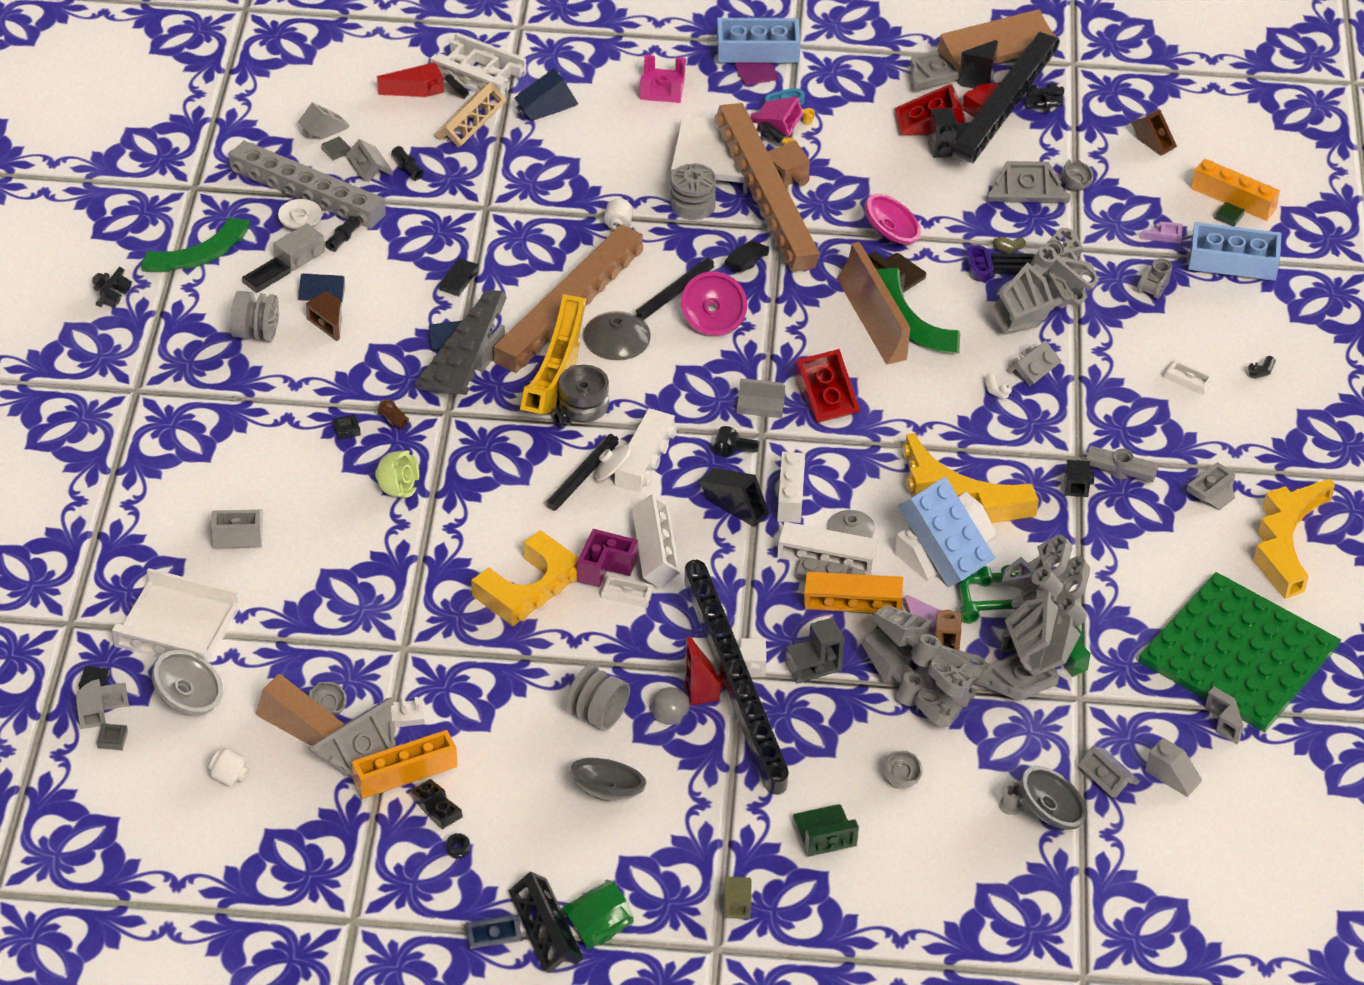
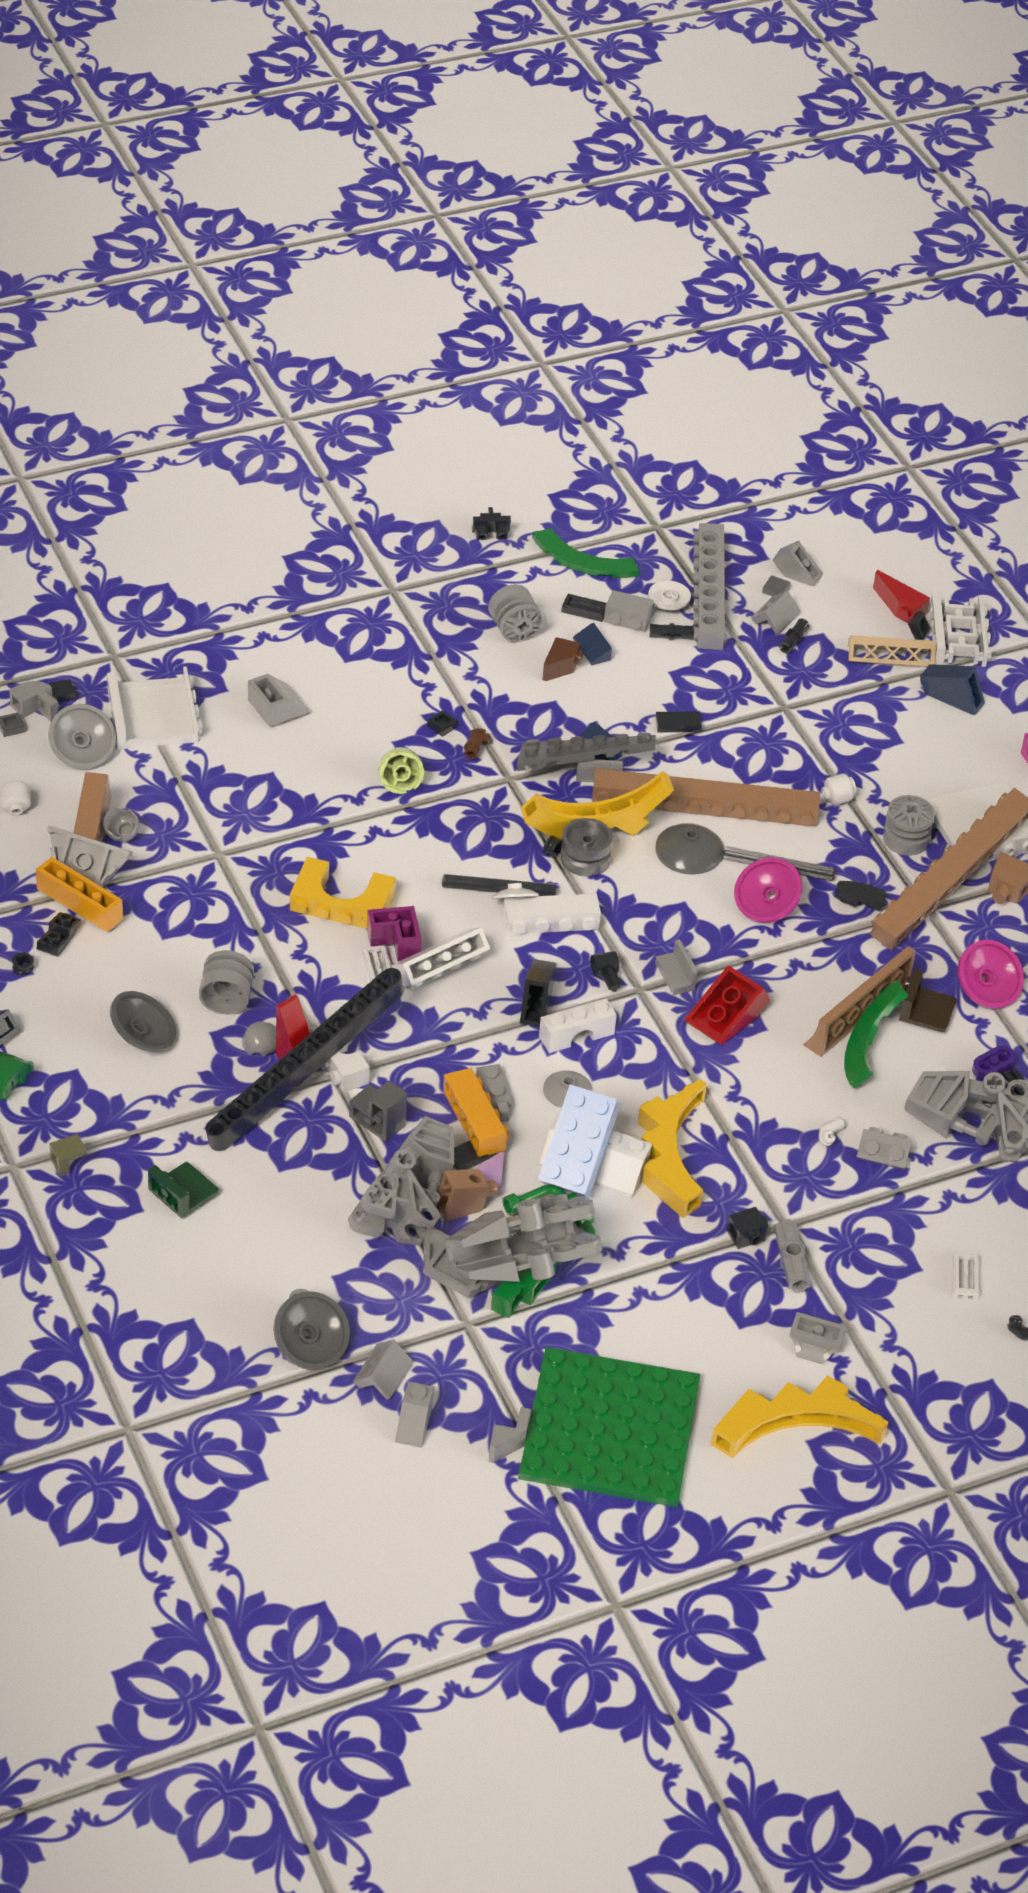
camera: 60 degrees right, 0 degrees up
white plate [372,697,425,728] -> none
white brick [778,522,878,575] -> none
light grey hair [884,751,923,789] -> none

